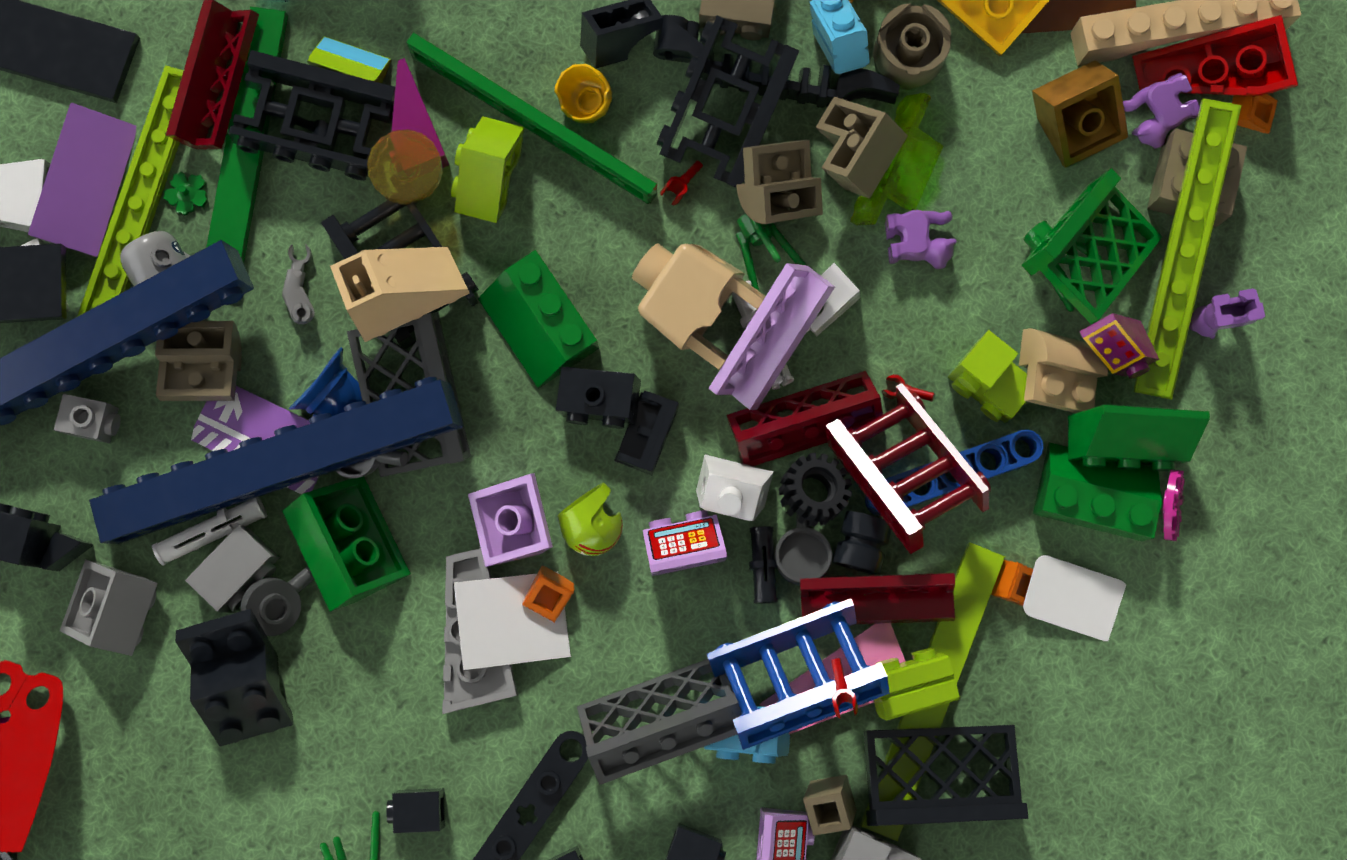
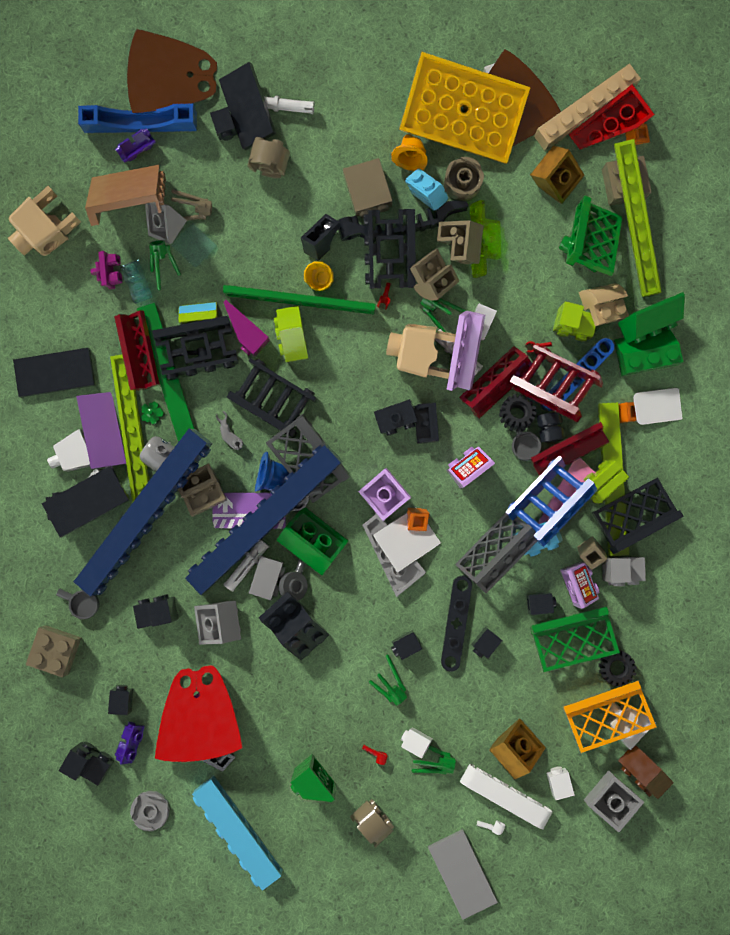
camera: 25 degrees left, 5 degrees up
black slope [40,532,93,571] -> none
light grey brick [54,394,121,444] -> none
tan slope [330,247,470,342] -> none
clear yellow tile [367,129,443,205] -> none
green slope [478,250,599,389] -> none
lime helmet [557,482,623,556] -> none
white torso [696,455,773,521] -> none
black pin [749,526,778,604] -> none
red hand [831,658,858,718] -> none
medium lavender animal [885,210,957,269] -> none
magenta slope [1080,313,1160,379] -> none
medium lavender animal [1123,73,1200,149] -> none
dark pink wheel [1162,470,1185,541] -> none
medium lavender animal [1189,288,1265,339] -> none

